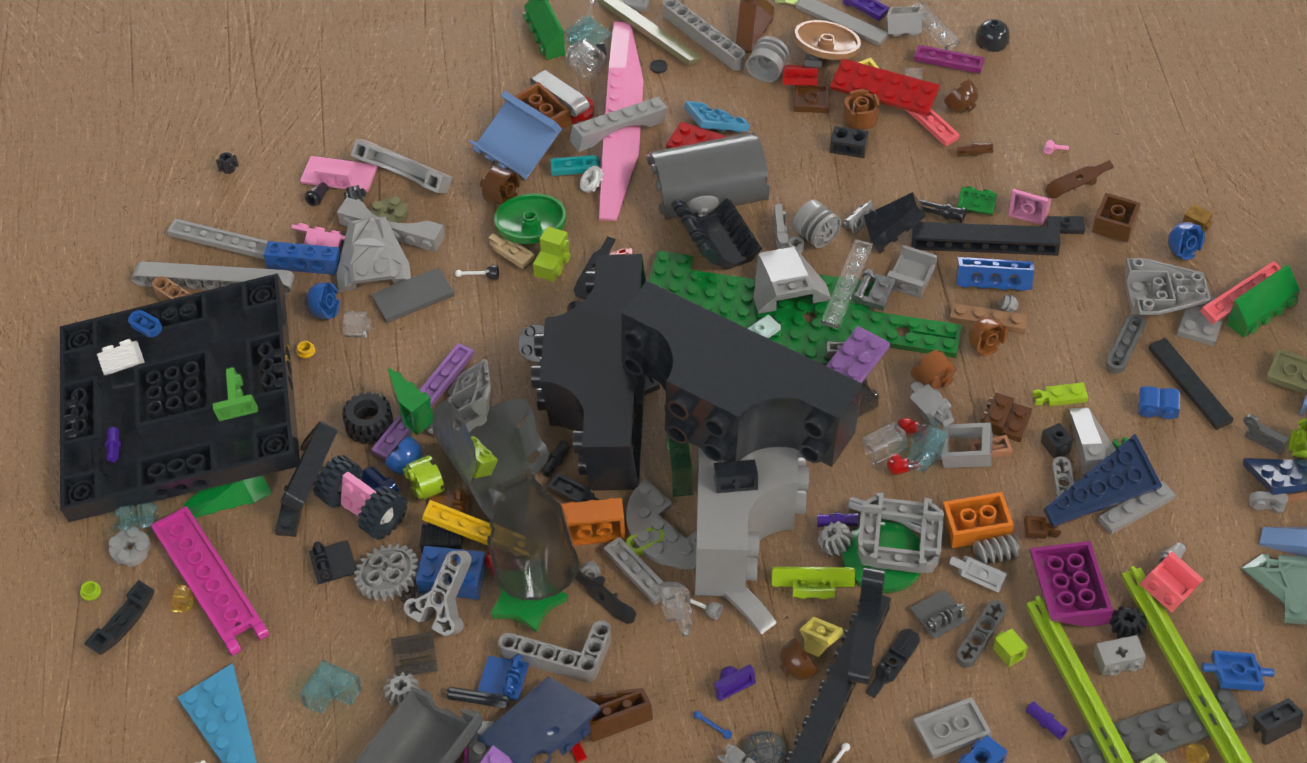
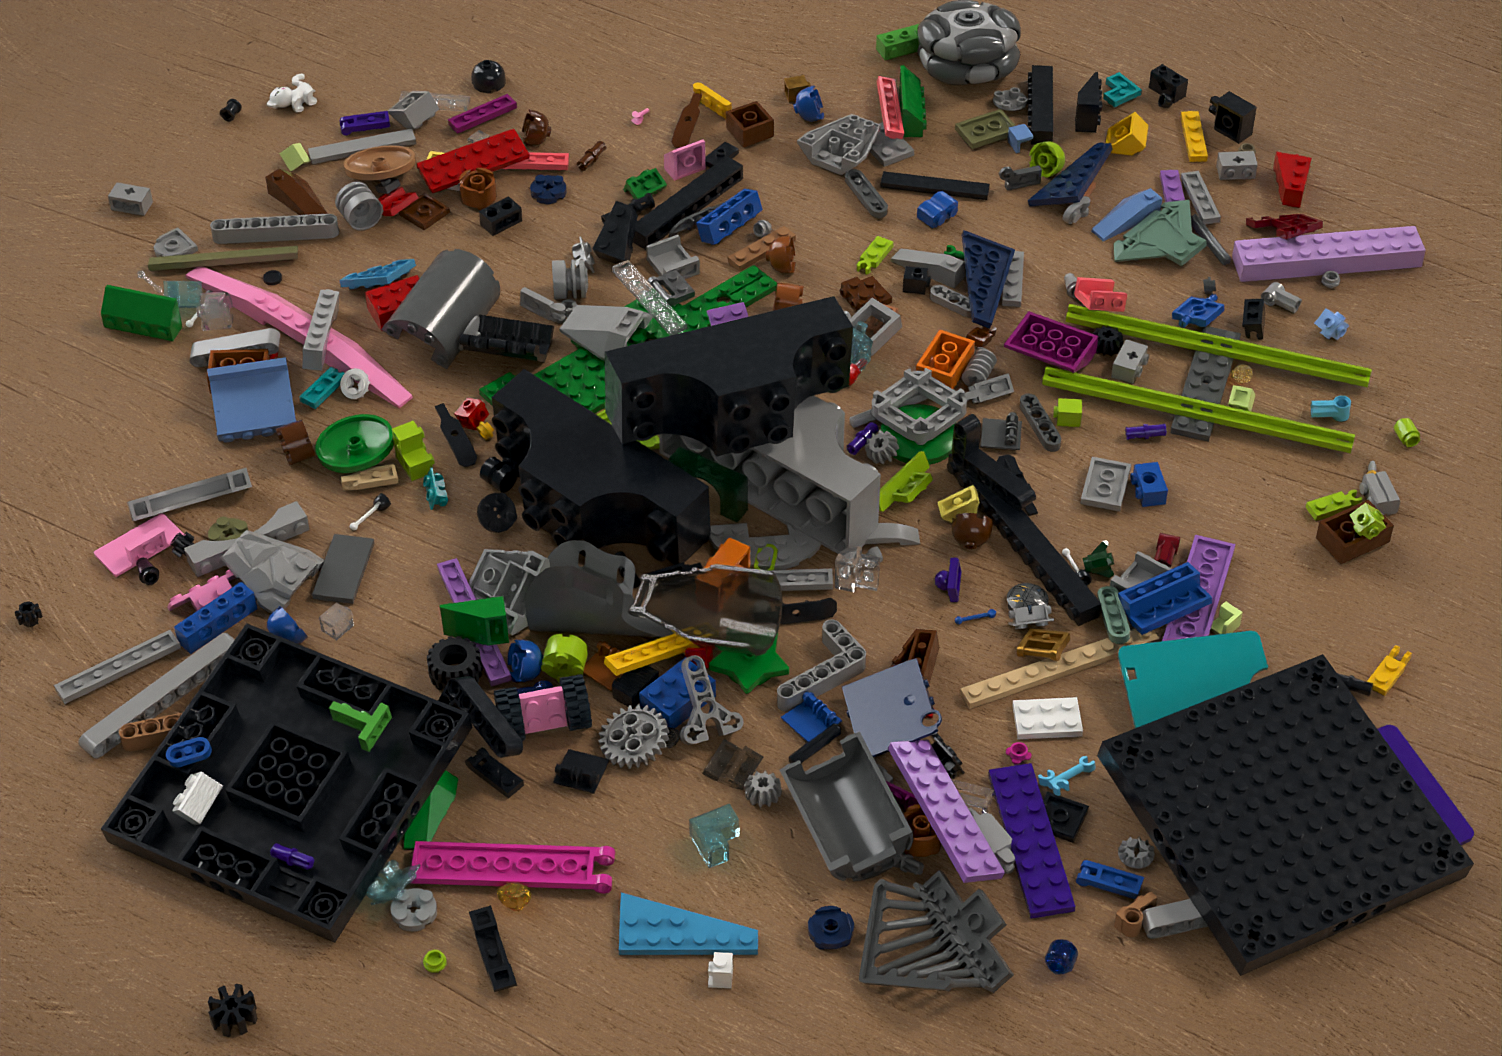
camera: 55 degrees left, 5 degrees down
black hinge [714,459,758,493] -> none
none -> teal hinge [423,467,448,510]
none -> dark blue plate [530,175,567,204]
none -> dark grey piece [668,201,726,237]
none -> yellow plate [693,82,732,119]
none -> dark grey plate [1203,277,1216,295]

